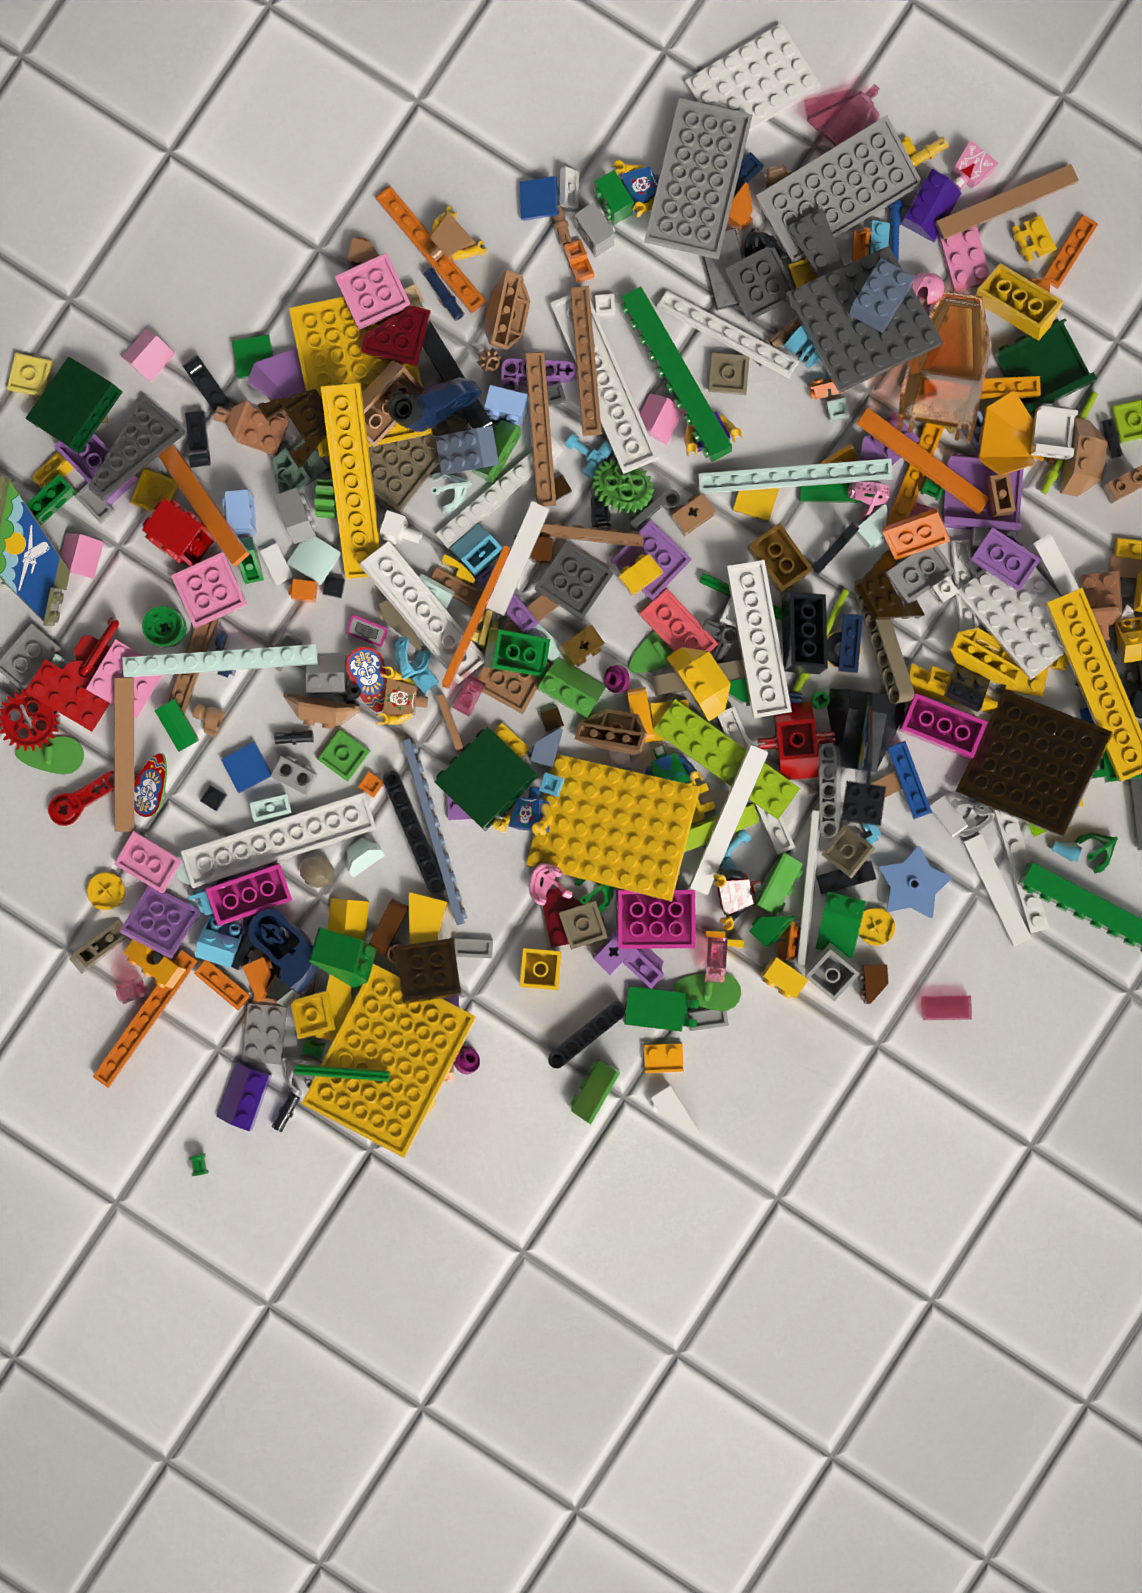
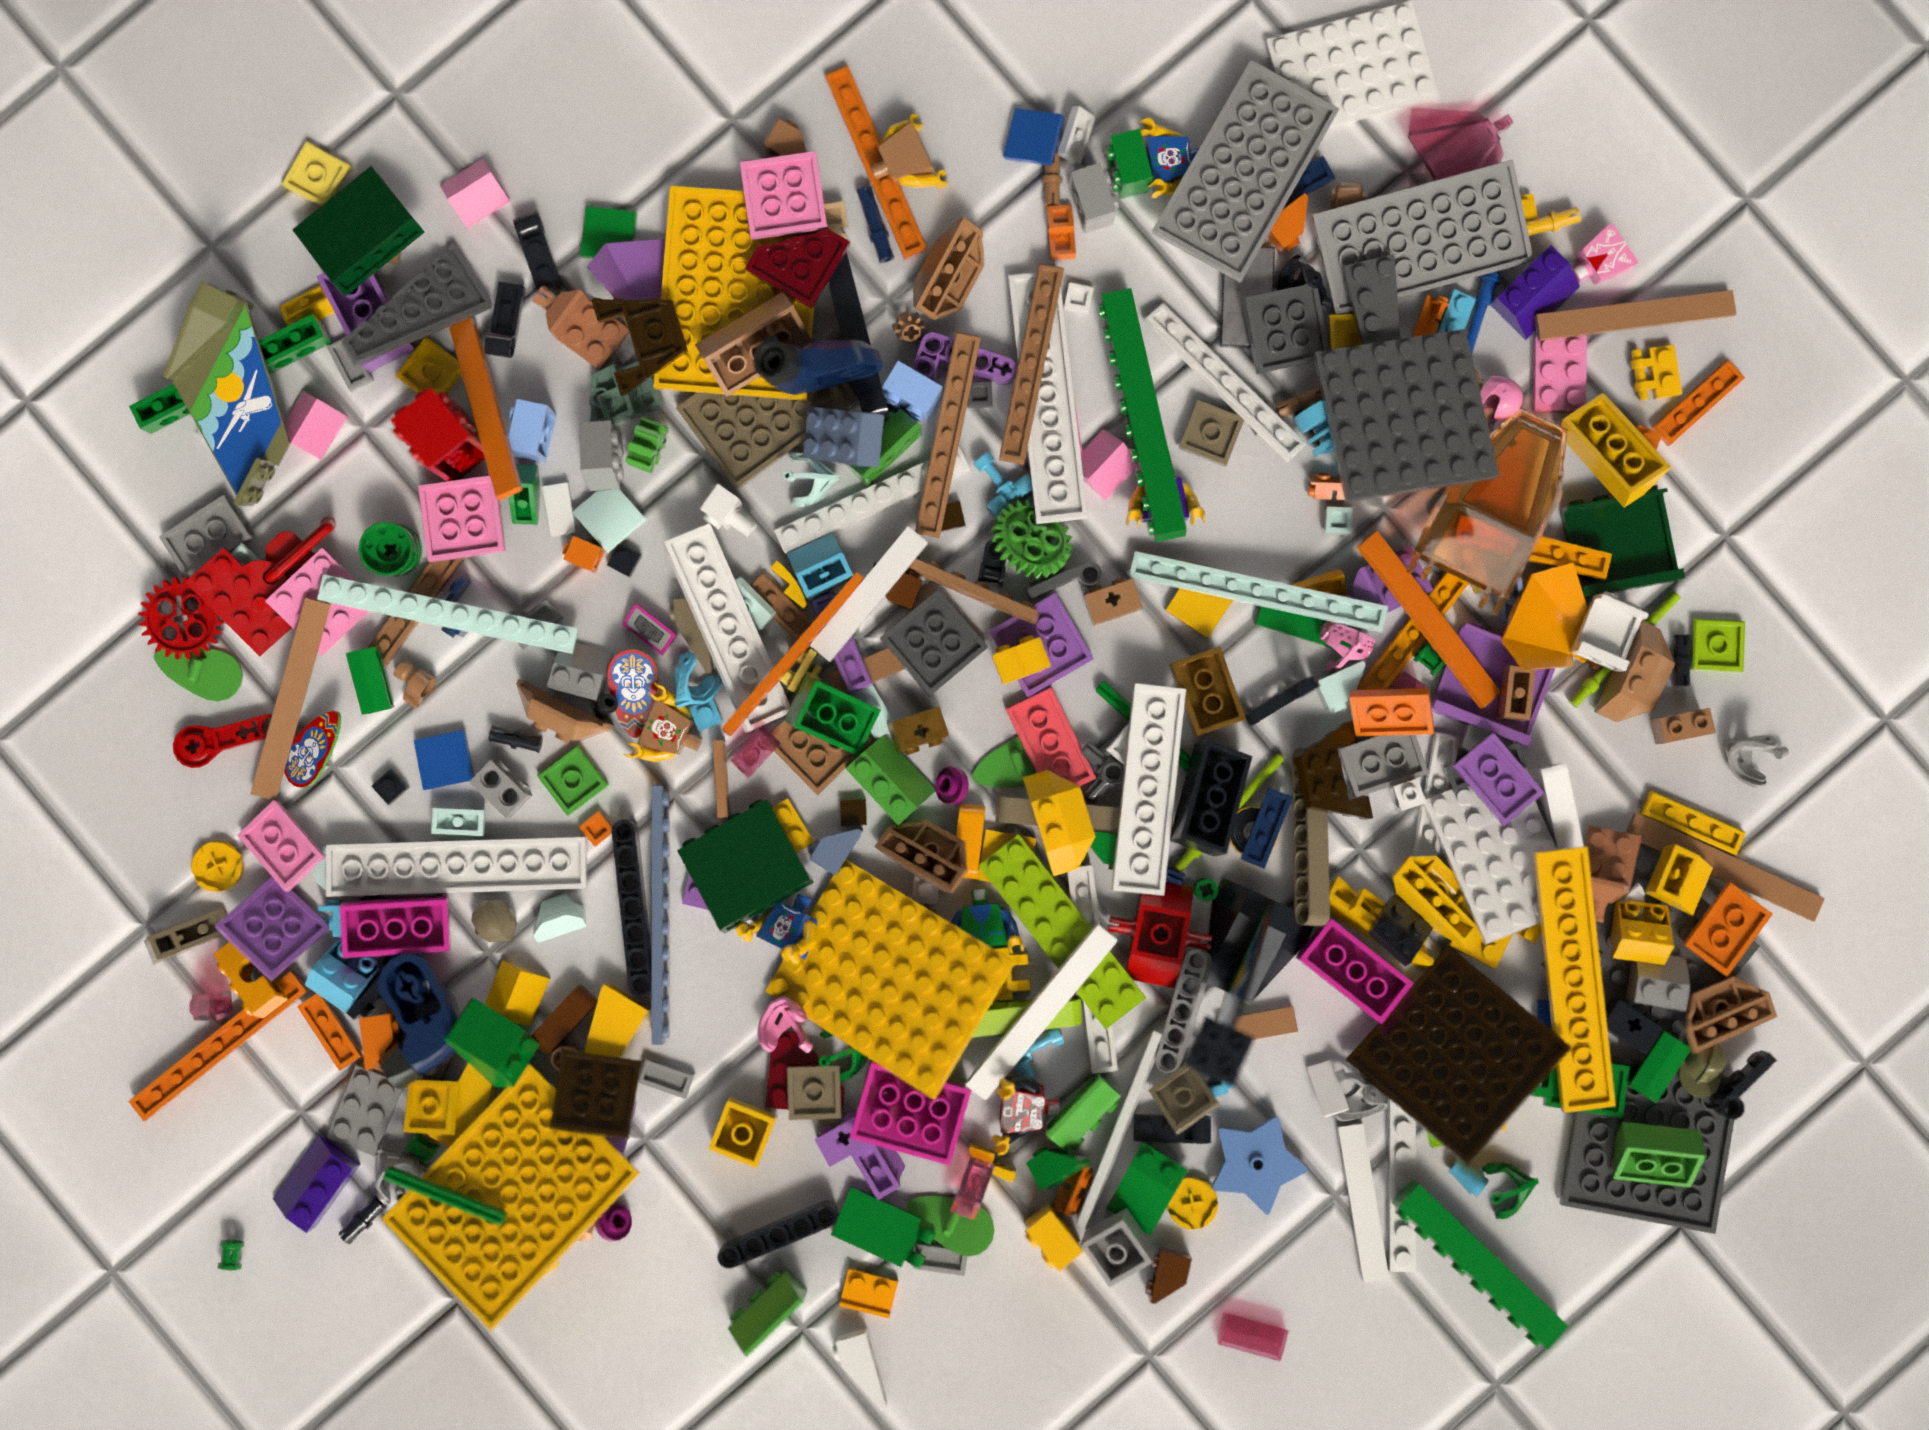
camera: 15 degrees right, 0 degrees up
yellow plate [321,382,381,579] -> none
medium azure plate [539,772,565,797] -> none
sand blue brick [849,258,915,333] -> none
blue tile [887,741,932,820] -> none

